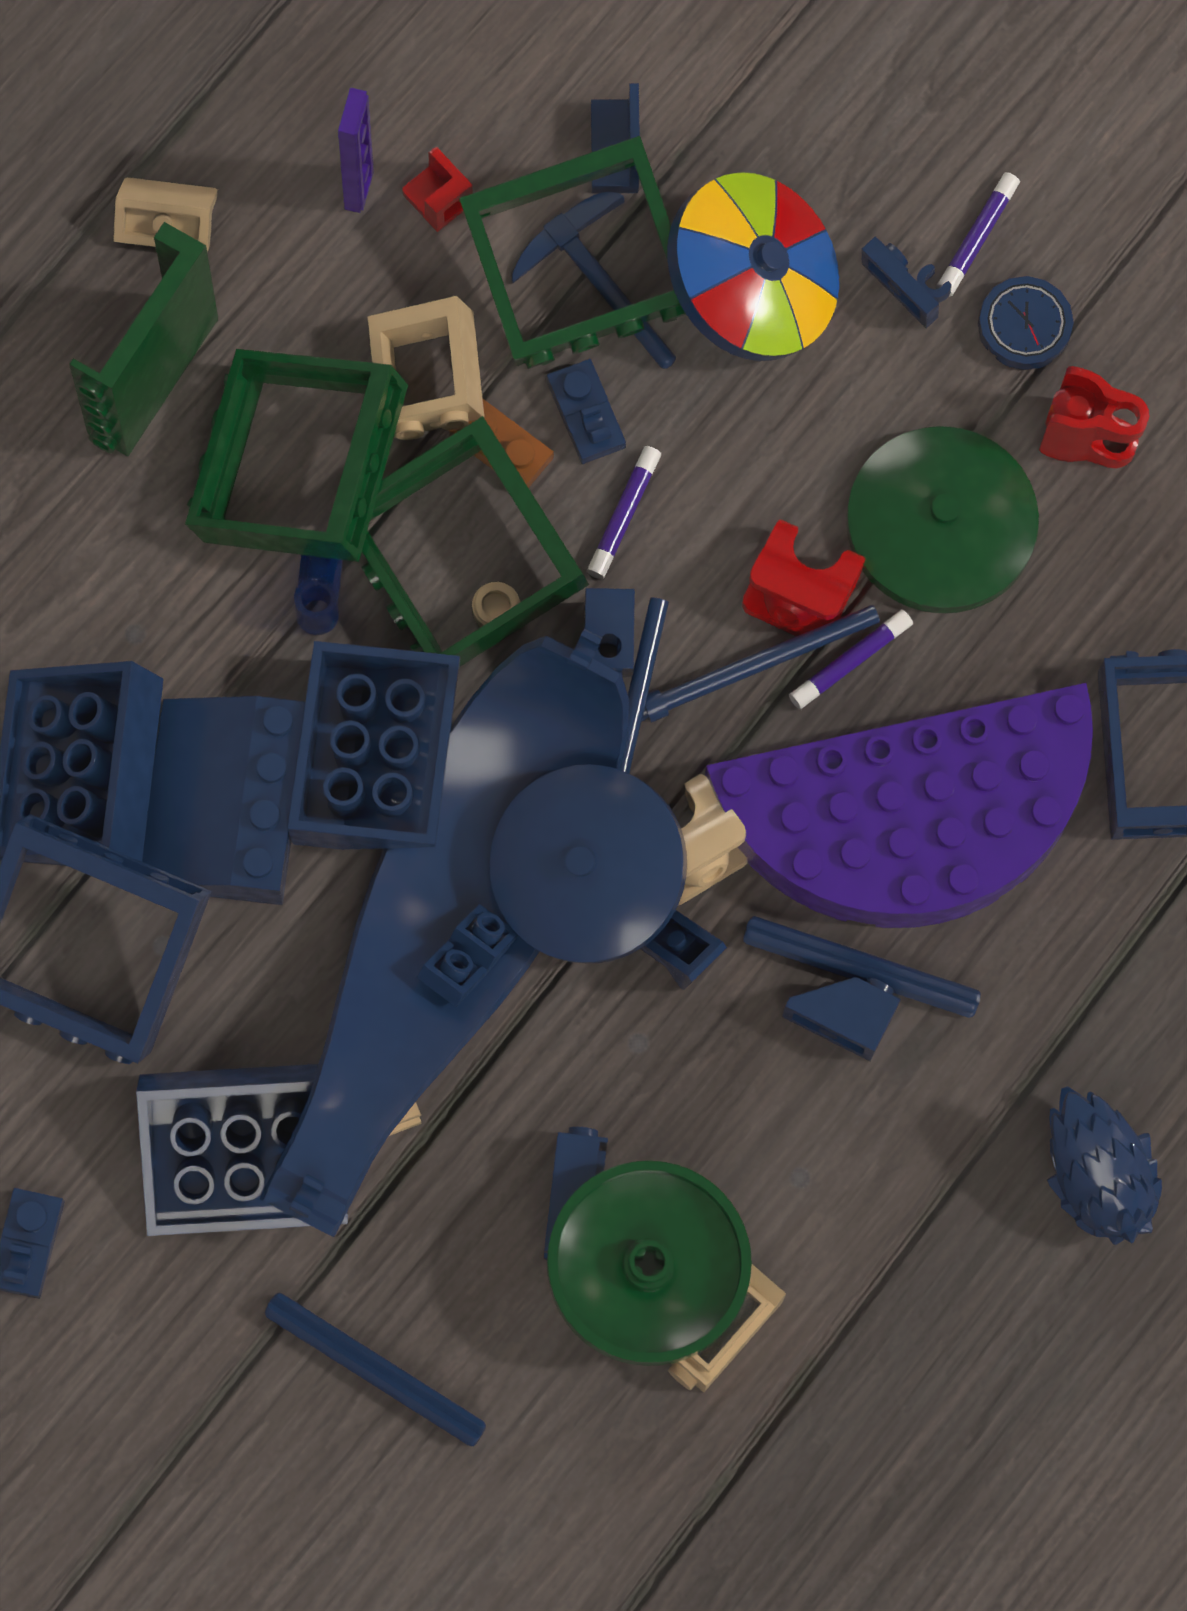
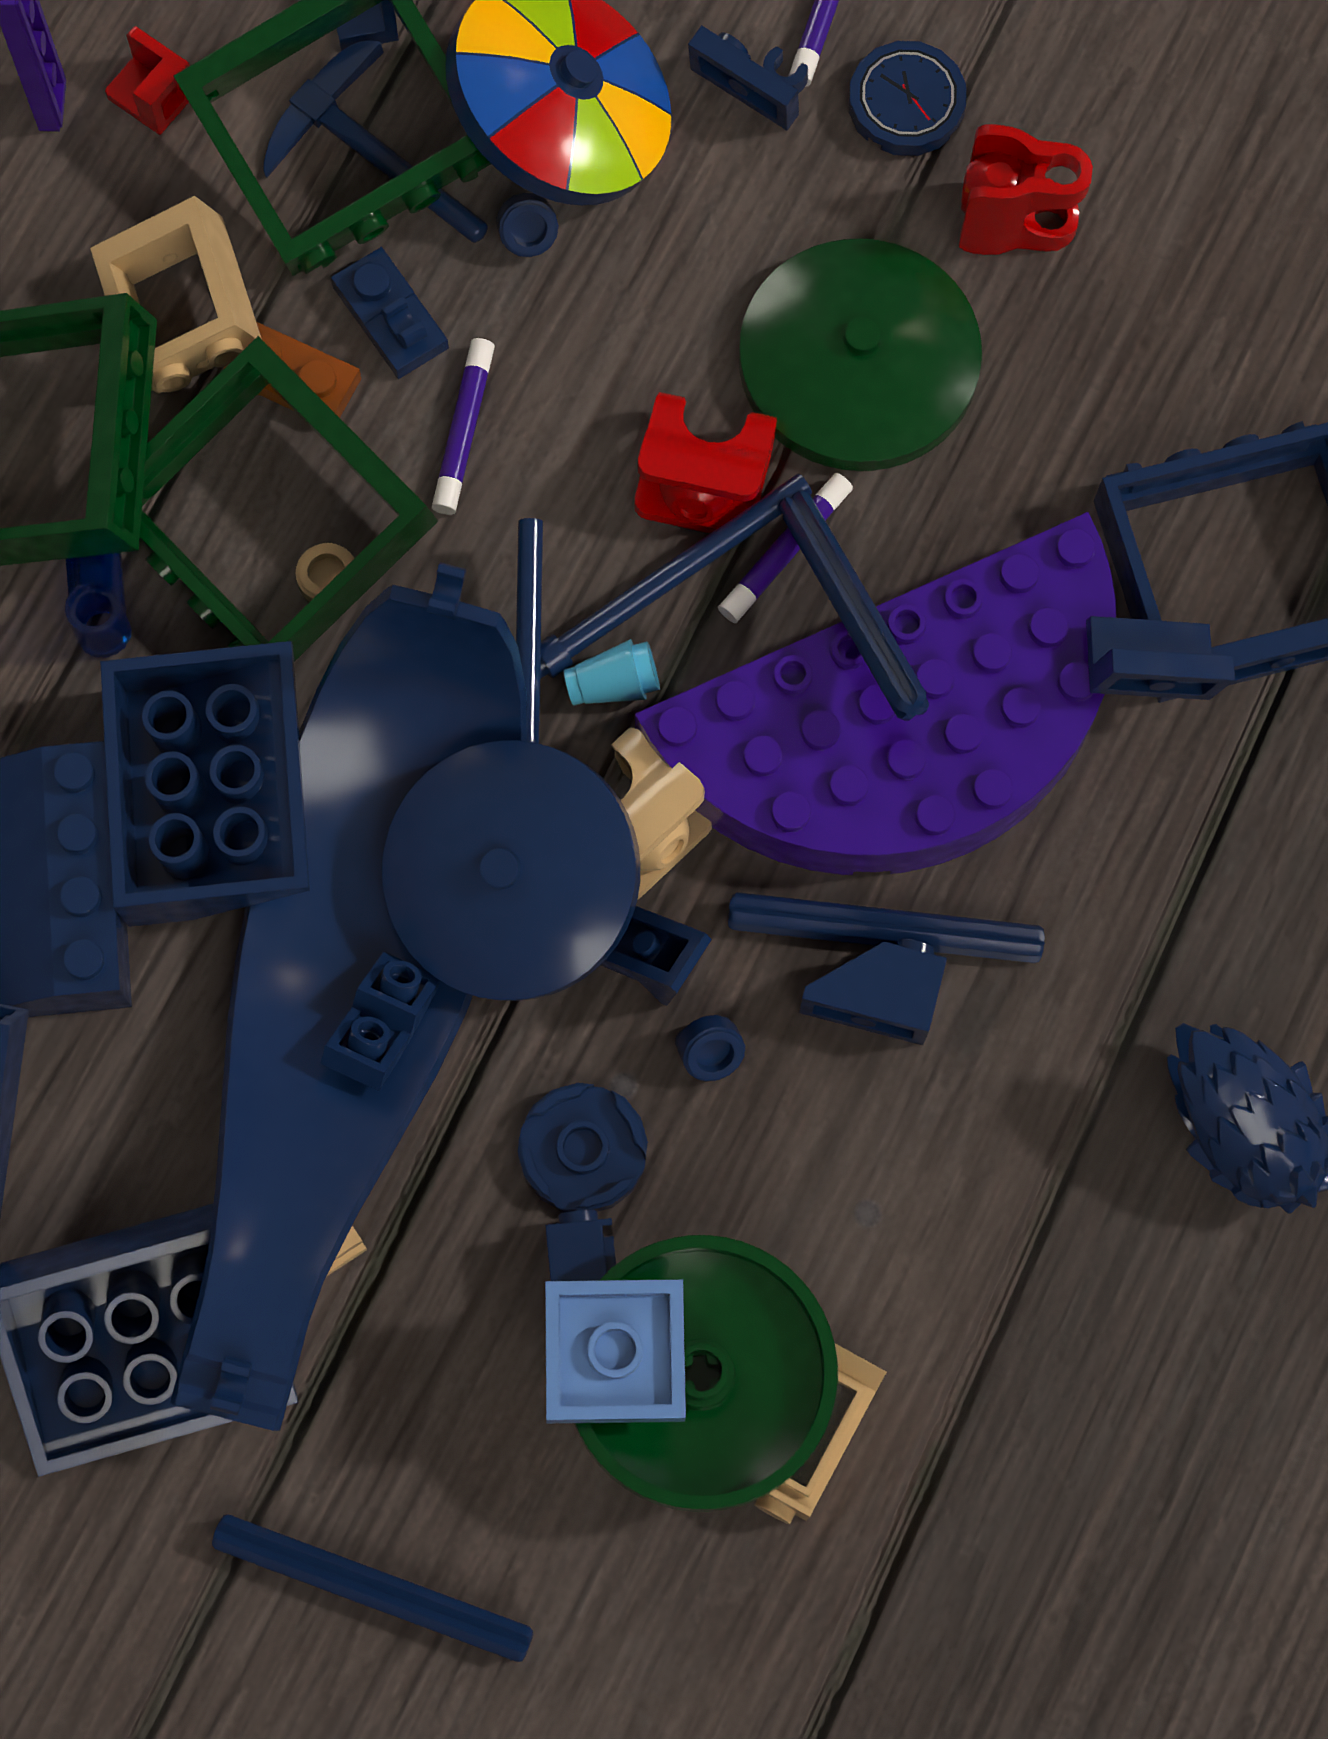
camera: 10 degrees left, 0 degrees up
dark blue torso [584,588,635,678] -> none
none -> dark blue tile [496,192,559,257]
none -> dark blue tile [518,1083,648,1212]
none -> medium blue plate [545,1279,686,1424]
none -> medium azure cone [564,639,660,706]
none -> dark blue tile [675,1015,745,1081]
none -> dark blue axle [779,491,929,721]
none -> dark blue panel [1086,616,1235,700]

